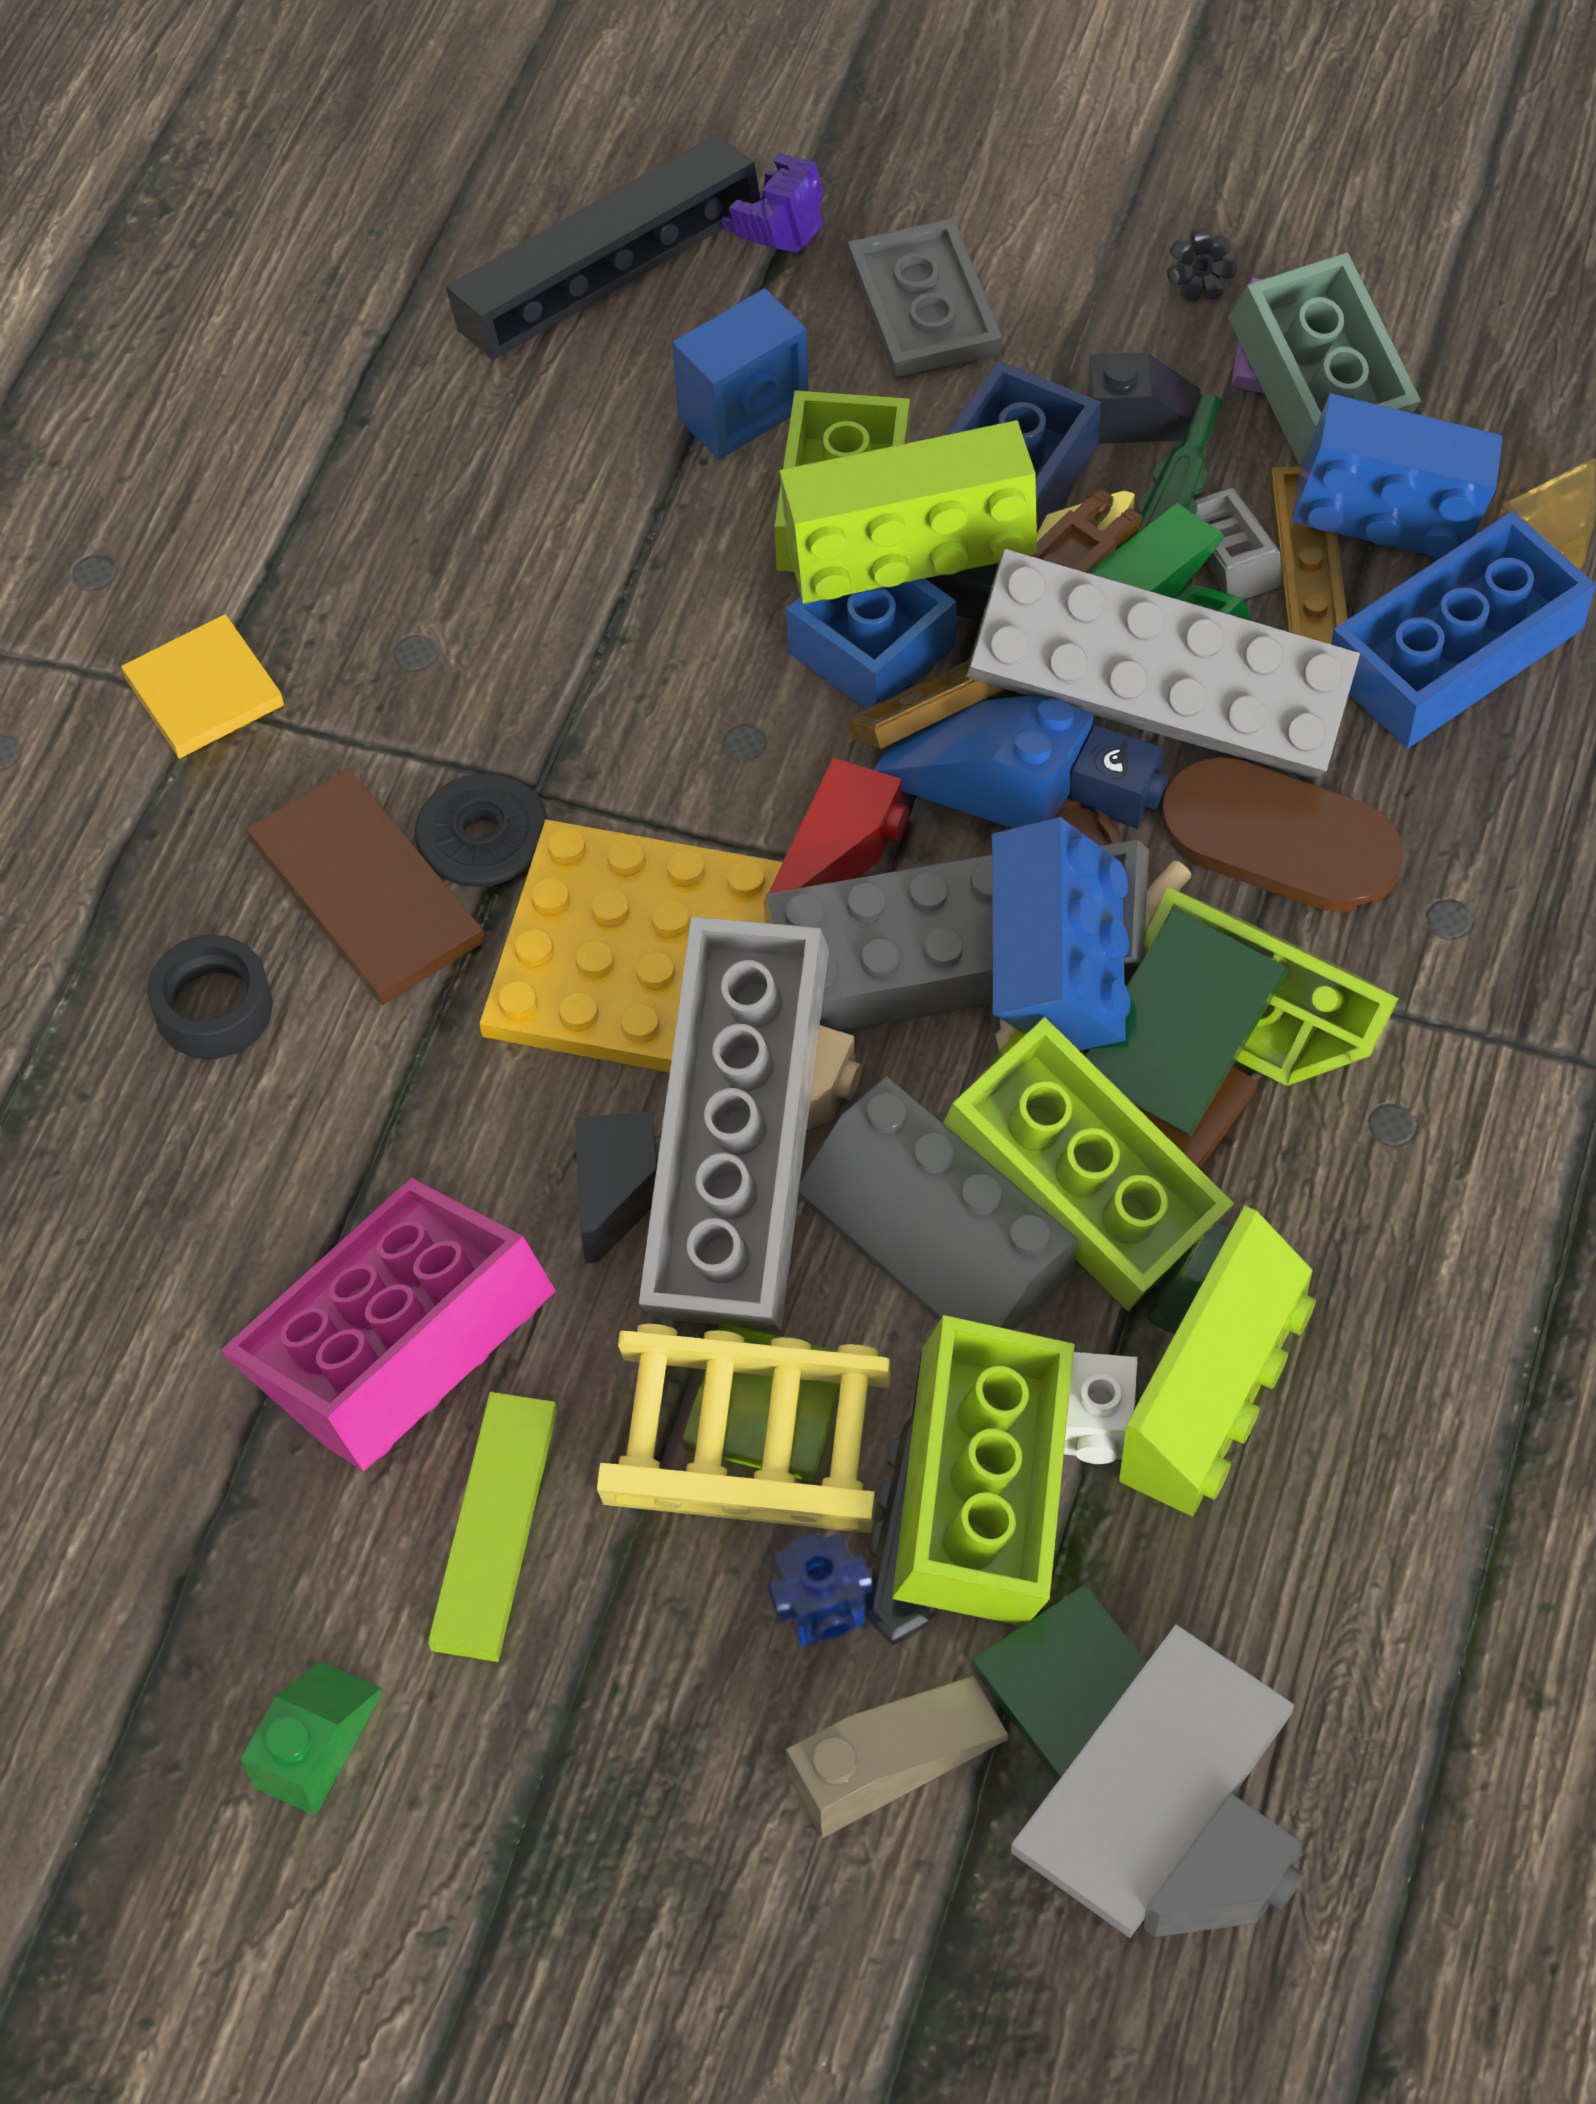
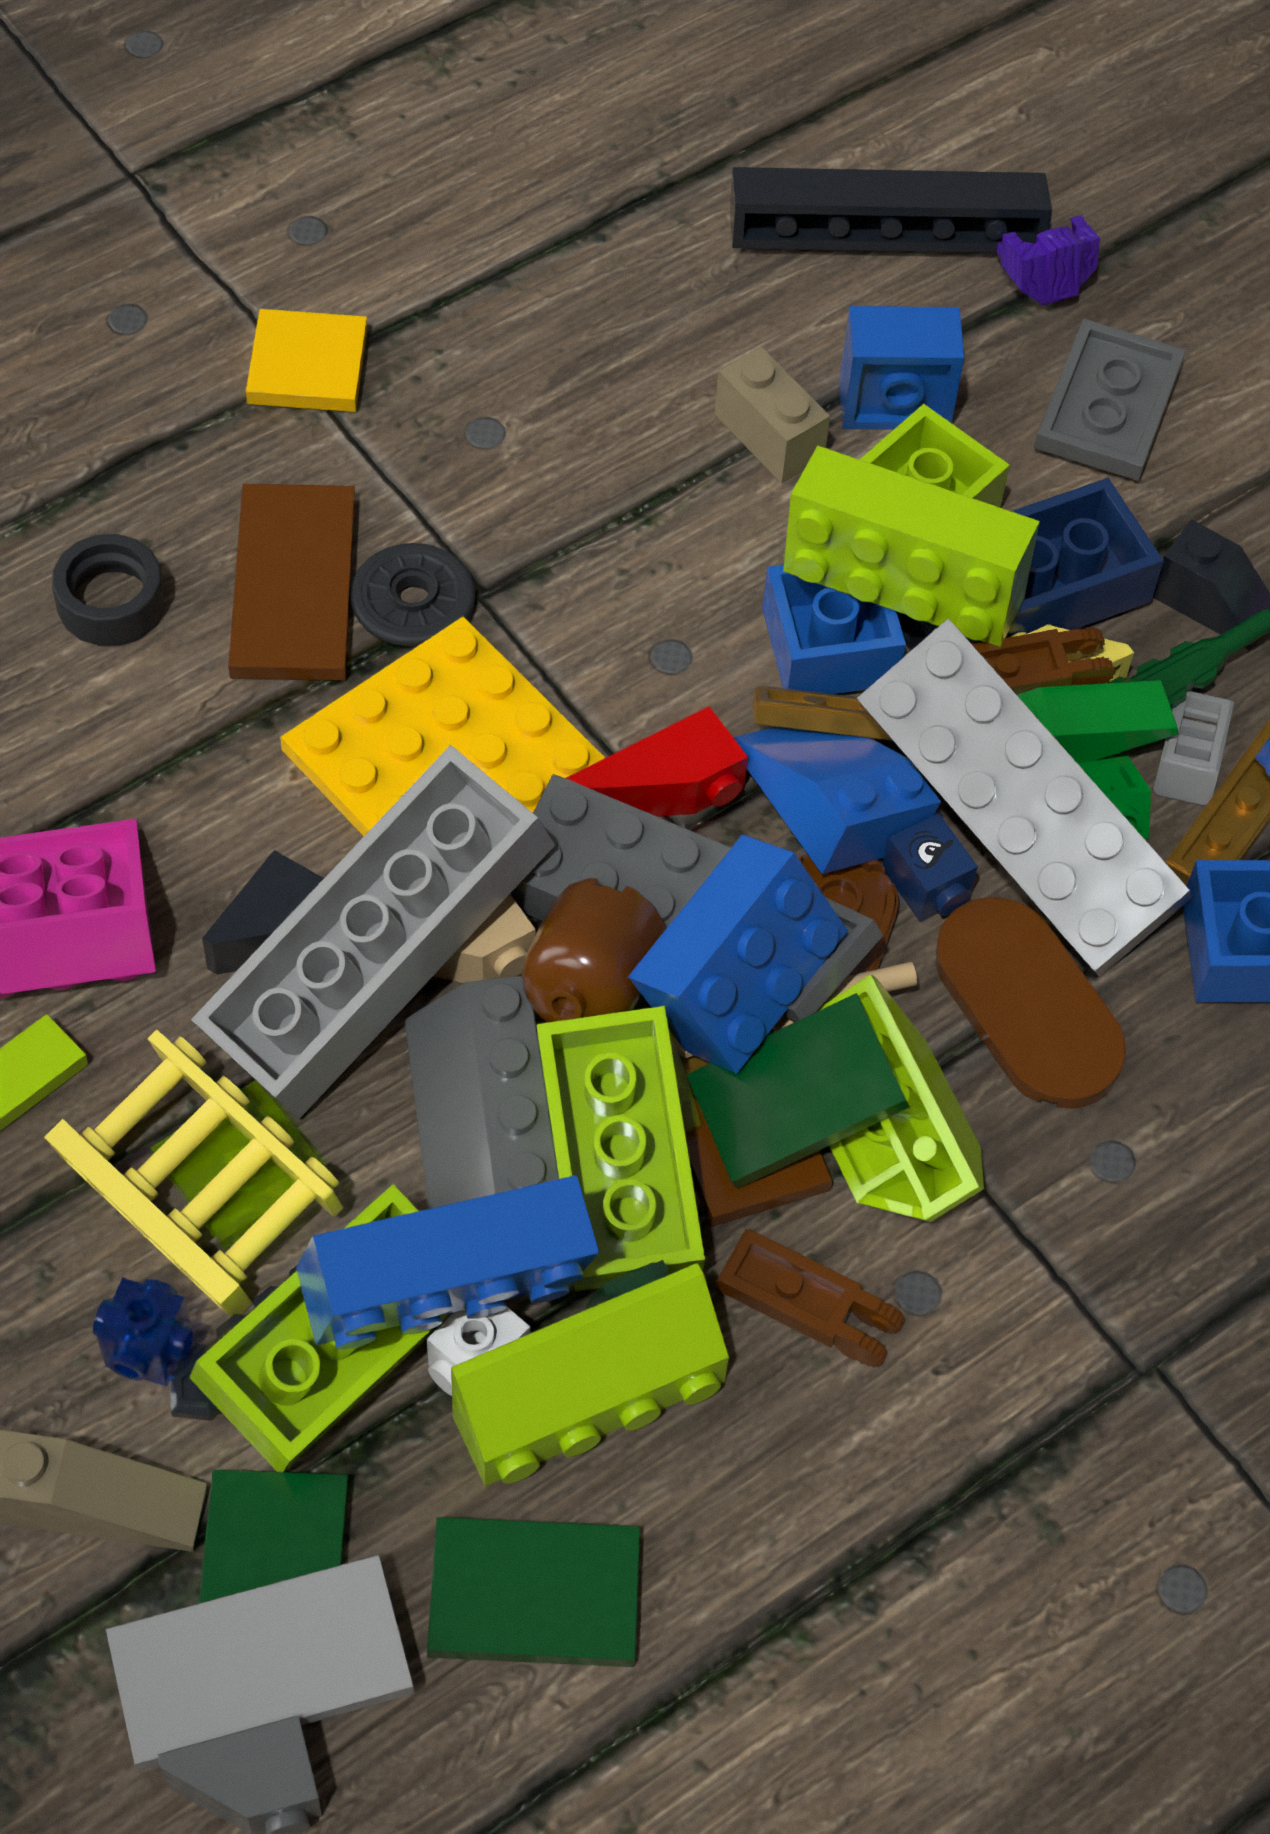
camera: 30 degrees right, 0 degrees up
none -> blue brick [296,1175,599,1350]
none -> dark green tile [427,1517,640,1667]
none -> reddish brown cylinder [521,878,666,1023]
none -> dark tan brick [714,347,830,483]
none -> reddish brown hinge [715,1229,905,1368]

